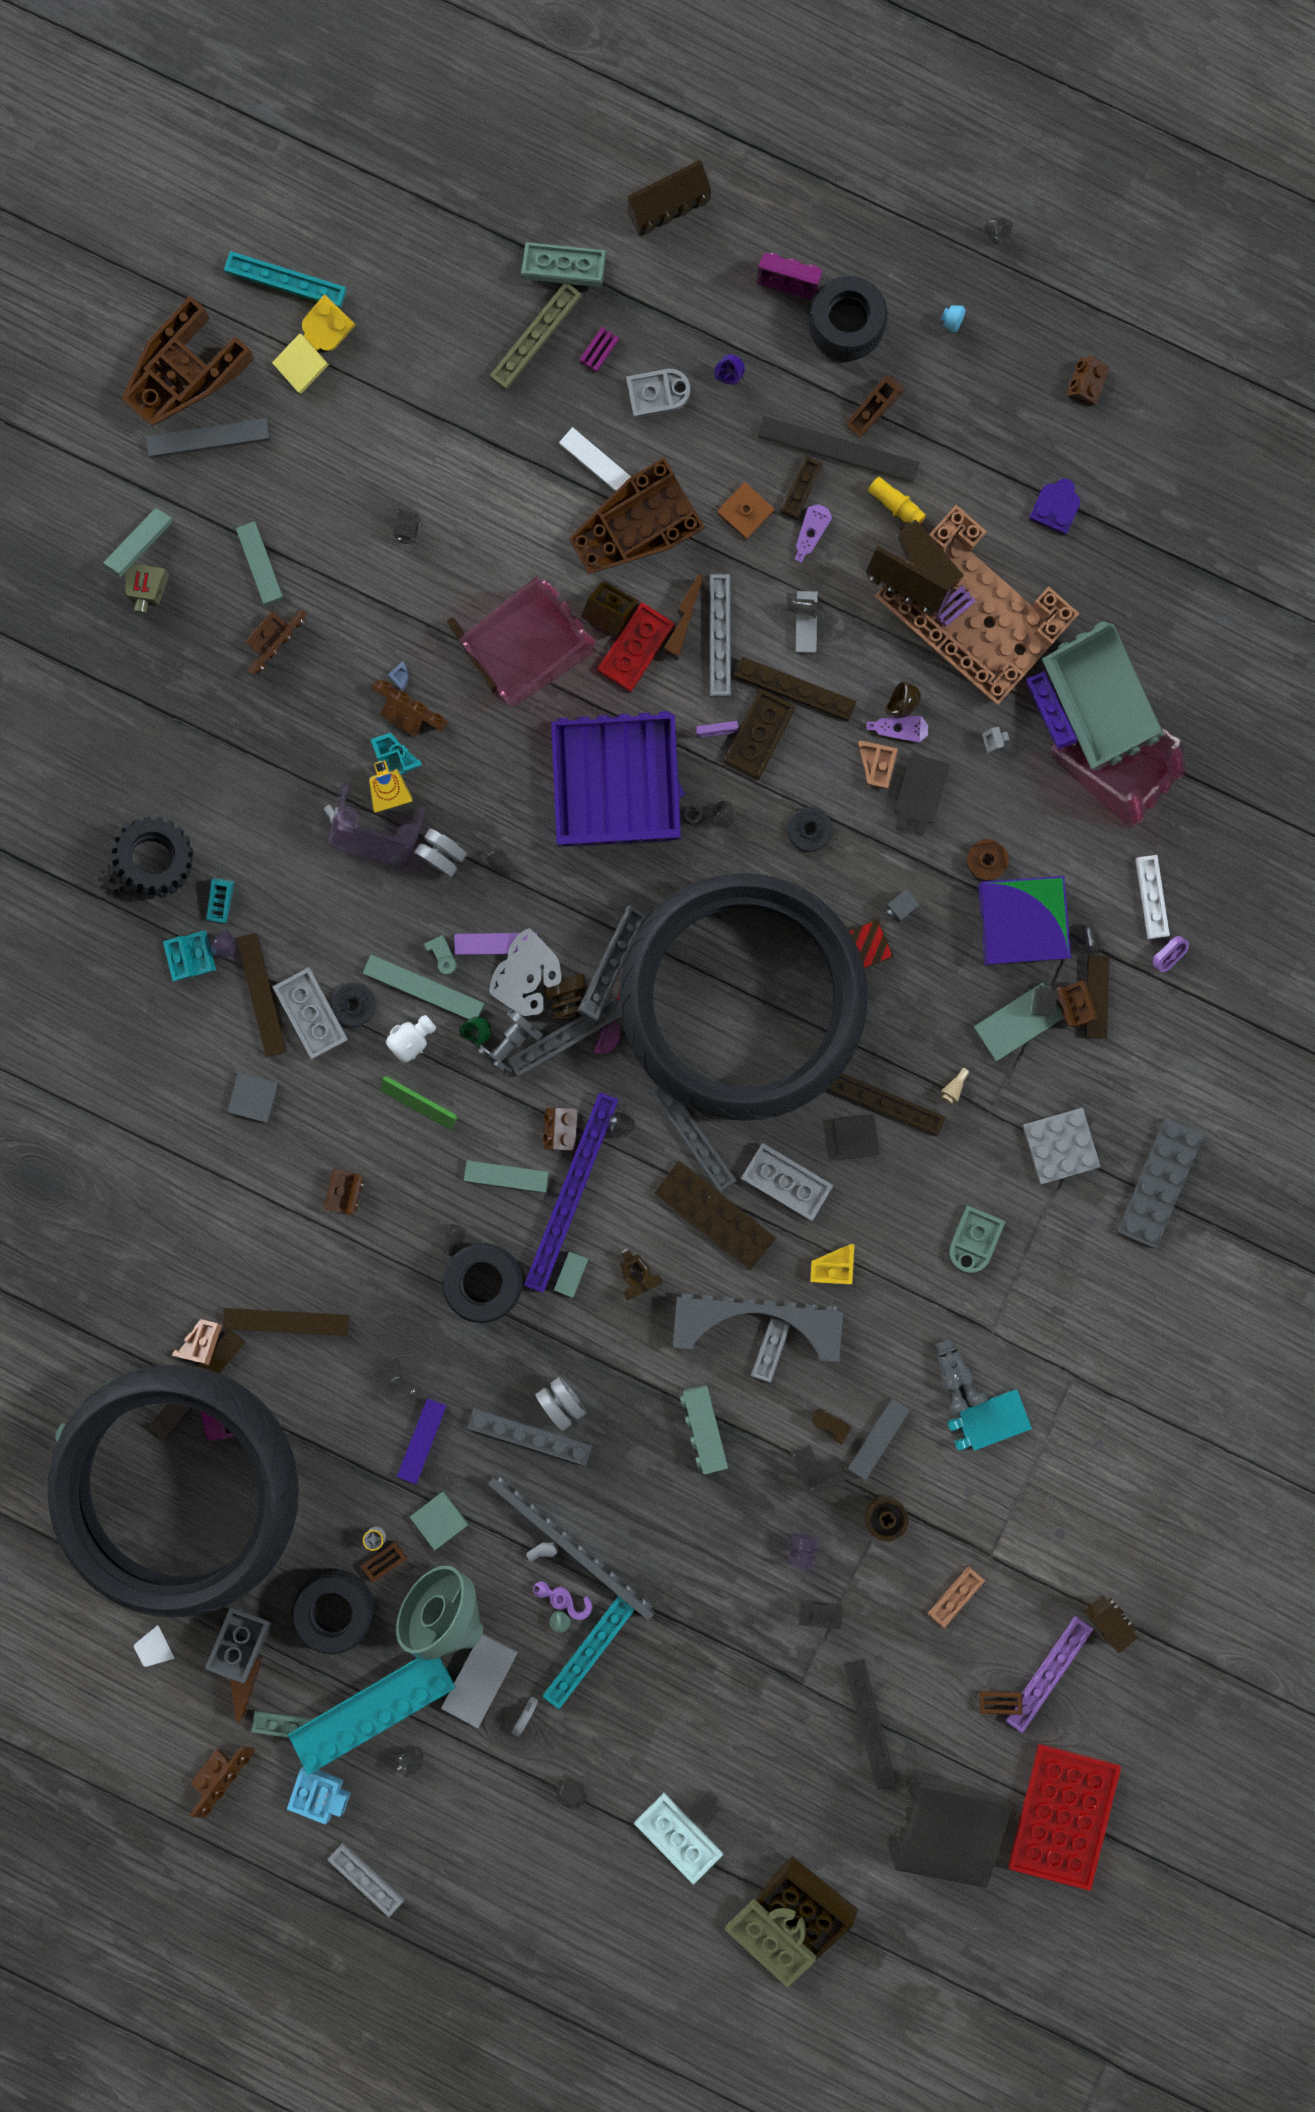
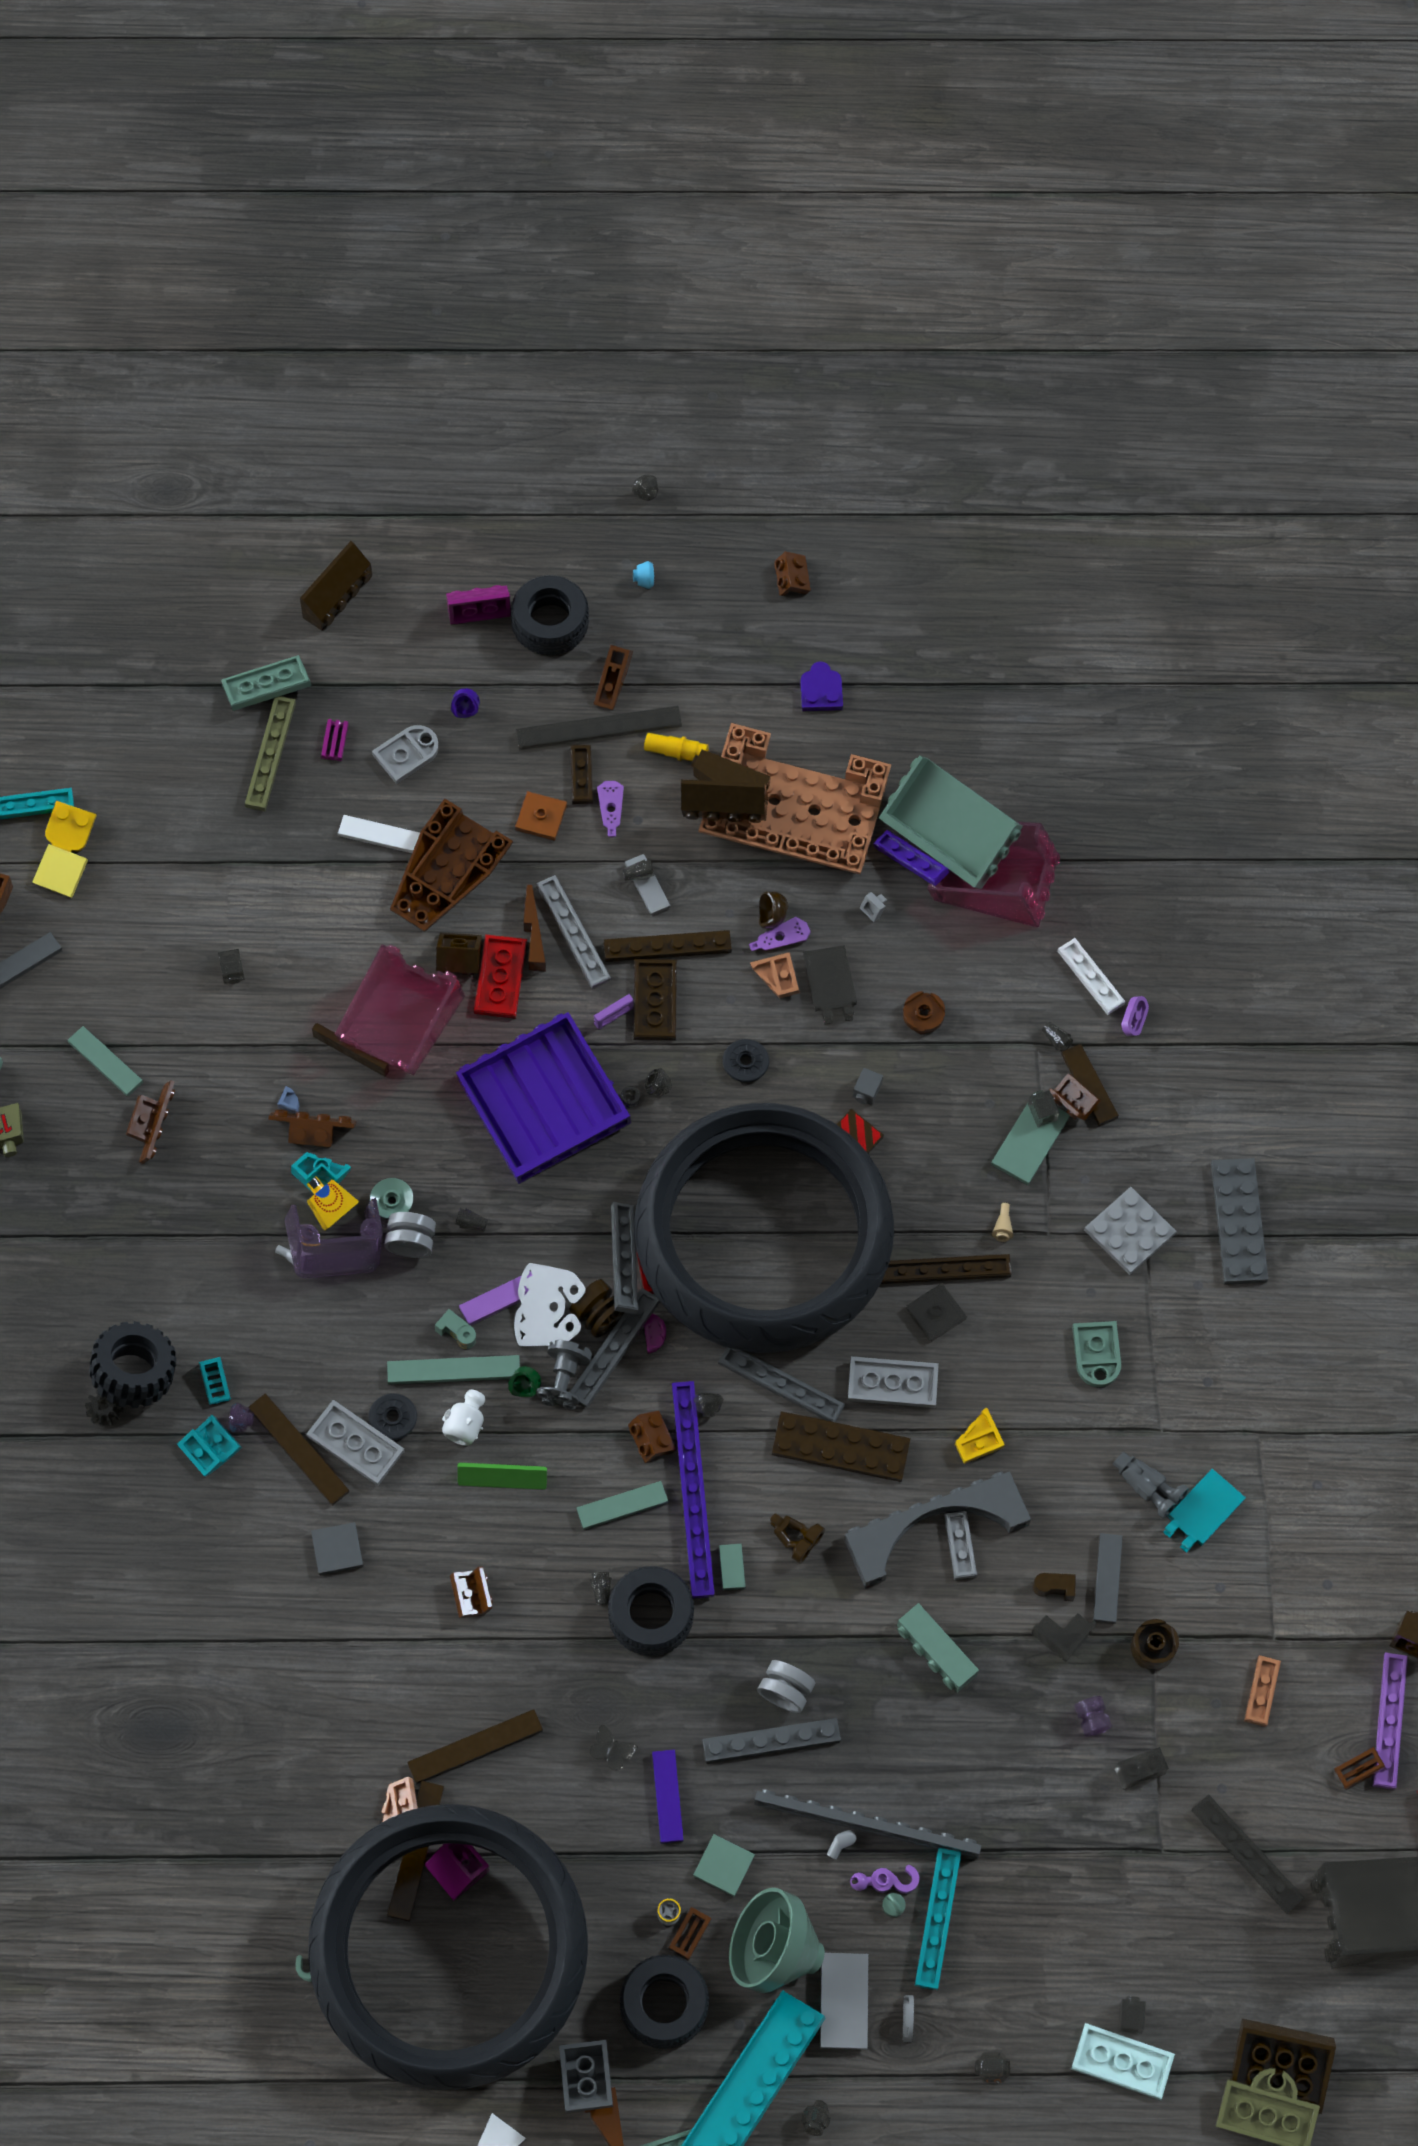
camera: 30 degrees left, 20 degrees down
medium lavender tile [933,585,976,628] -> none
dark purple tile [978,876,1071,966] -> none
none -> sand green dish [370,1178,413,1219]

